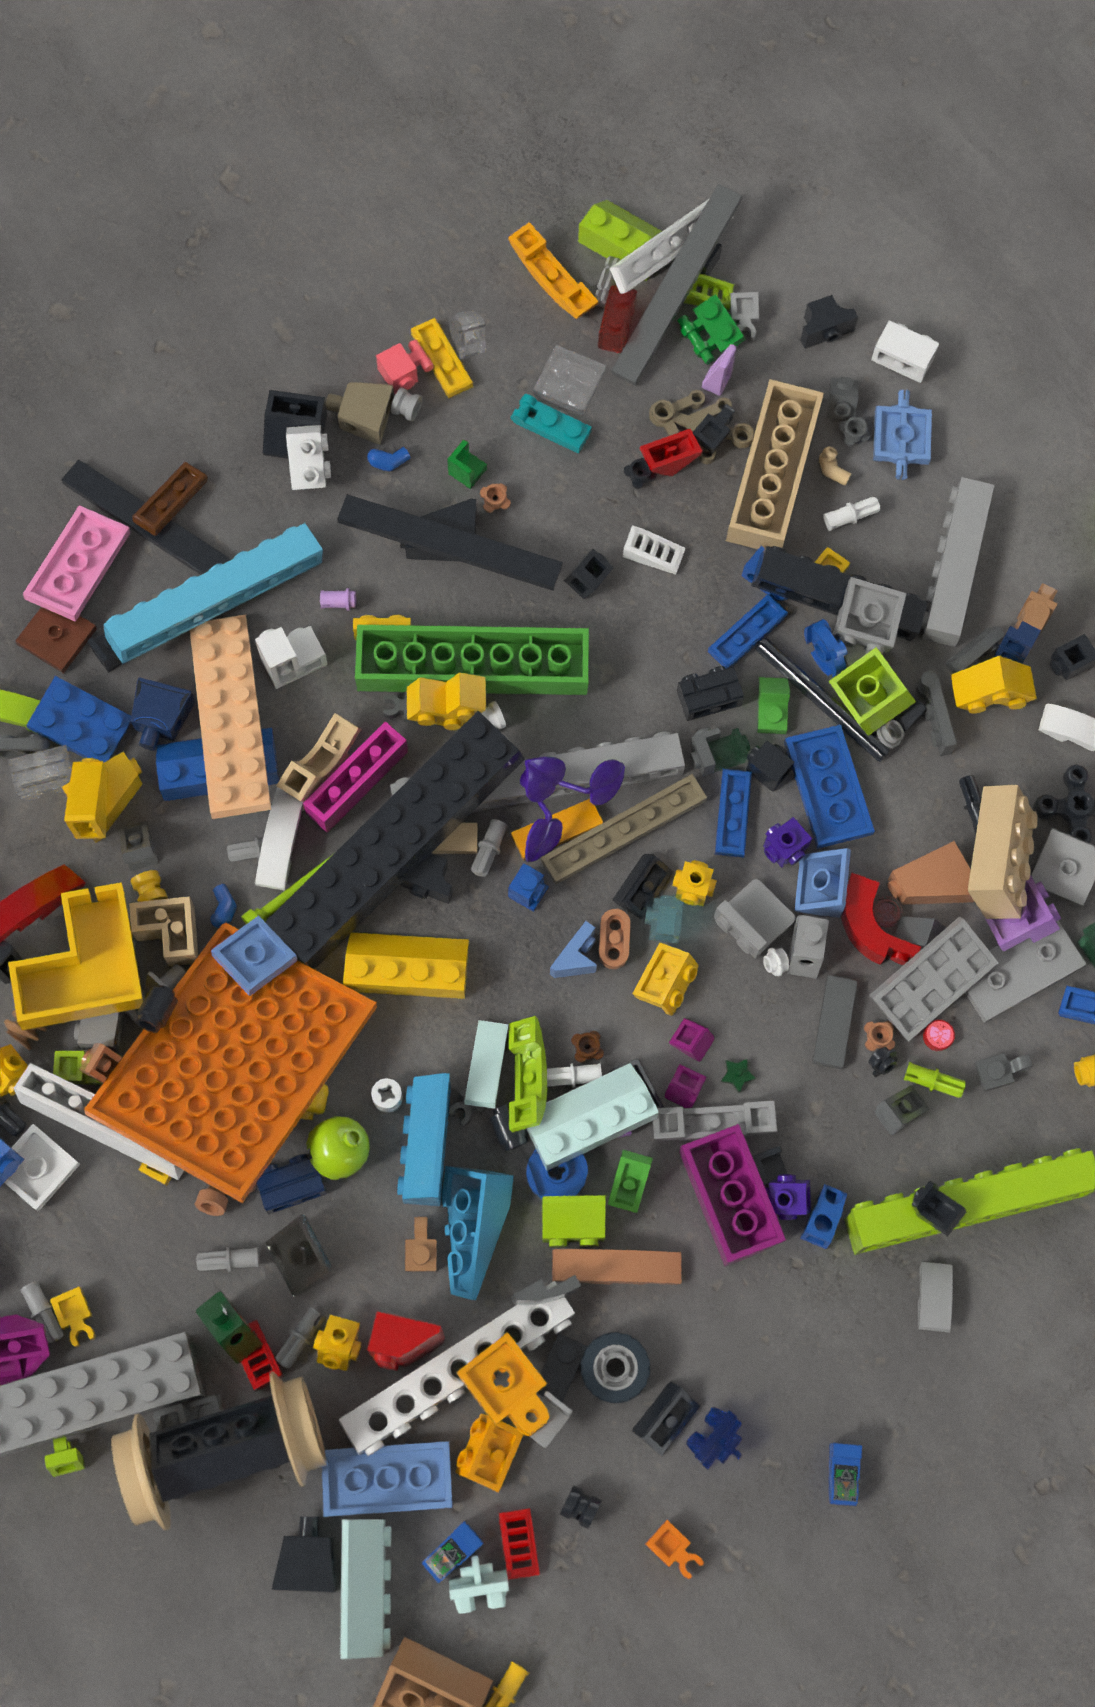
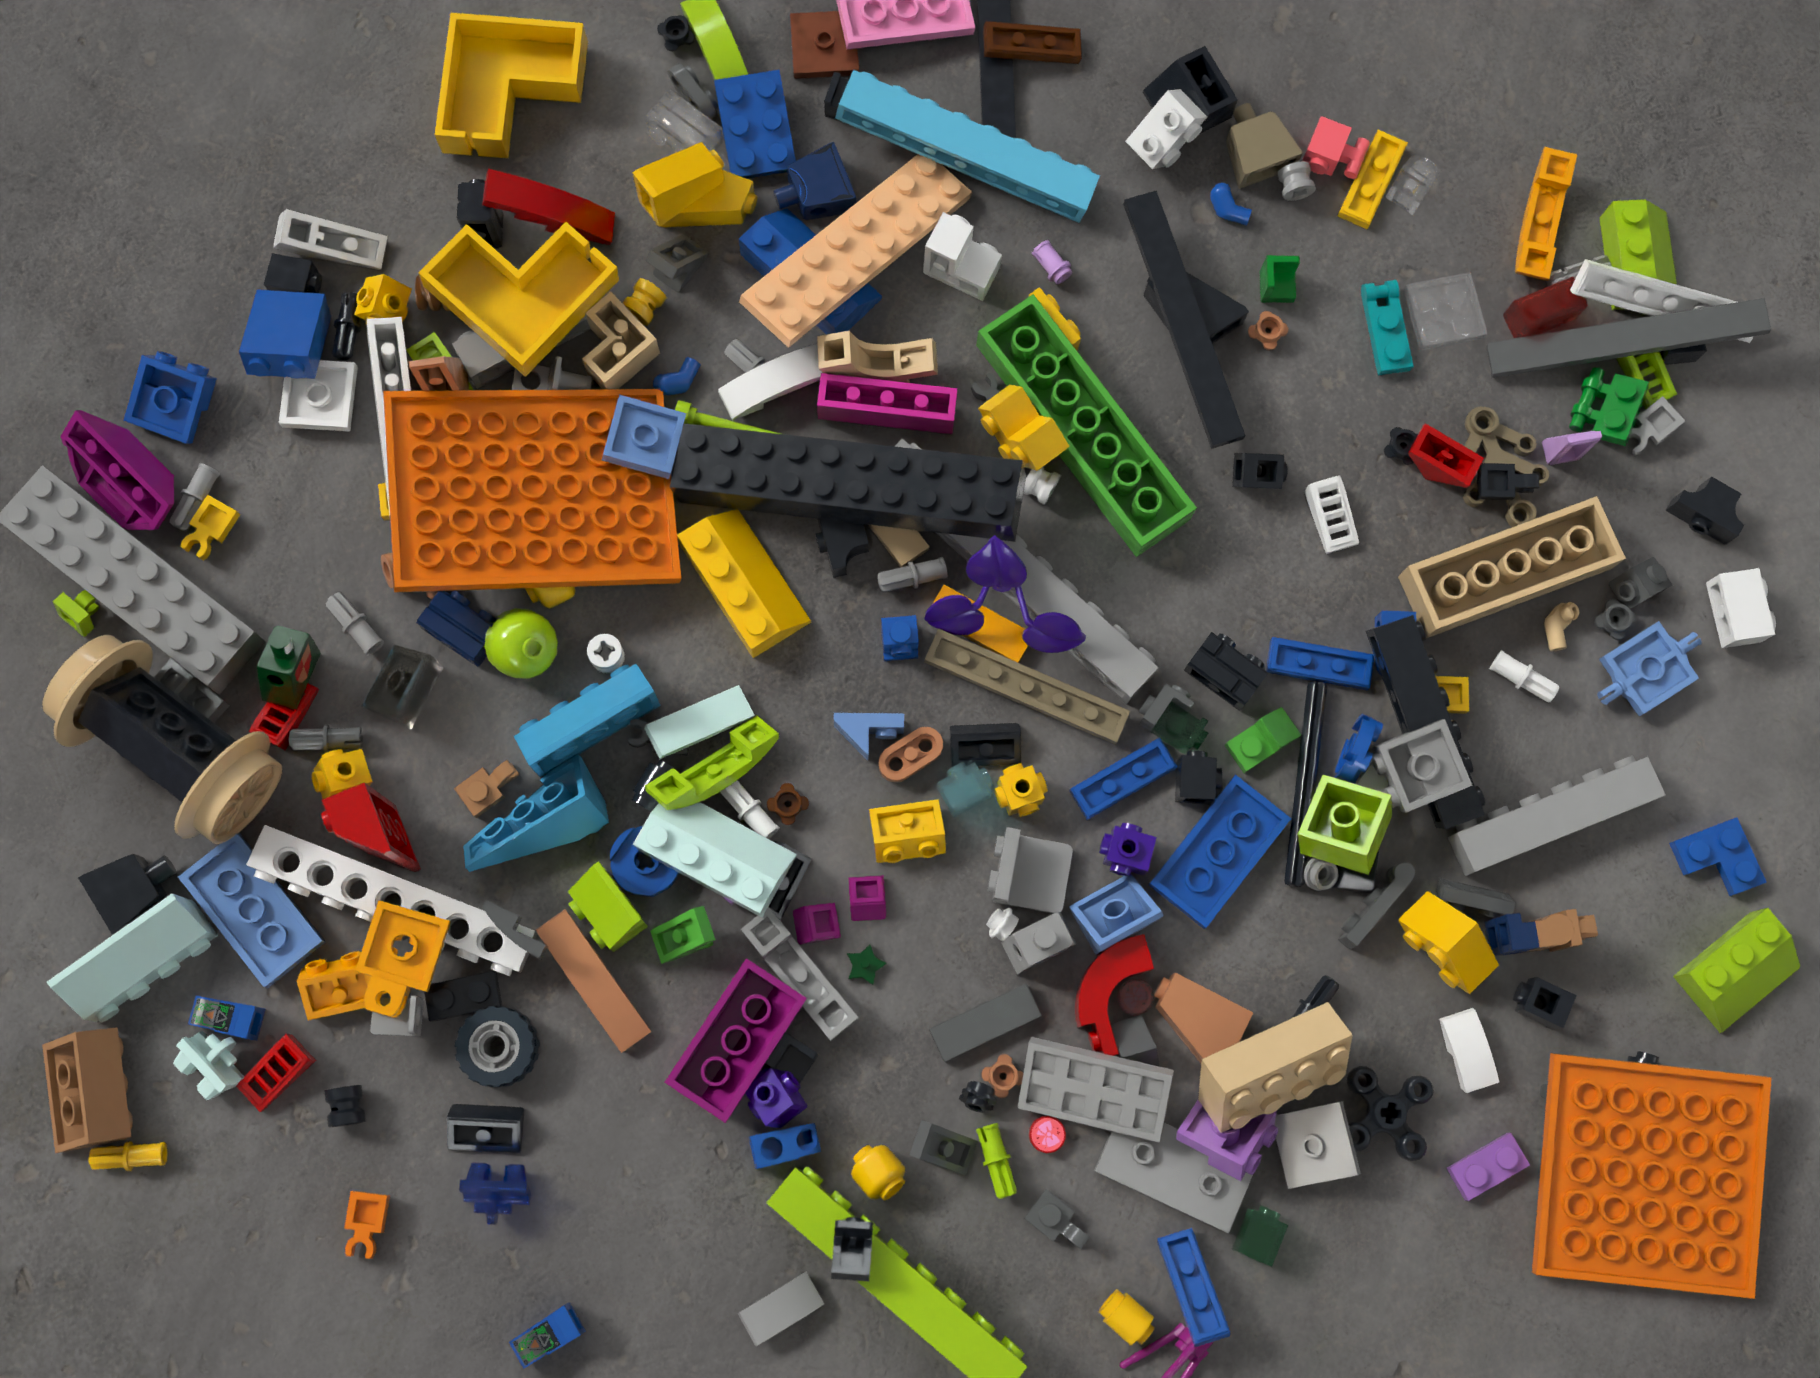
camera: 50 degrees right, 5 degrees up
black brick [136,985,178,1033] -> none
none -> yellow head [851,1145,905,1201]
none -> blue plate [1669,817,1766,896]

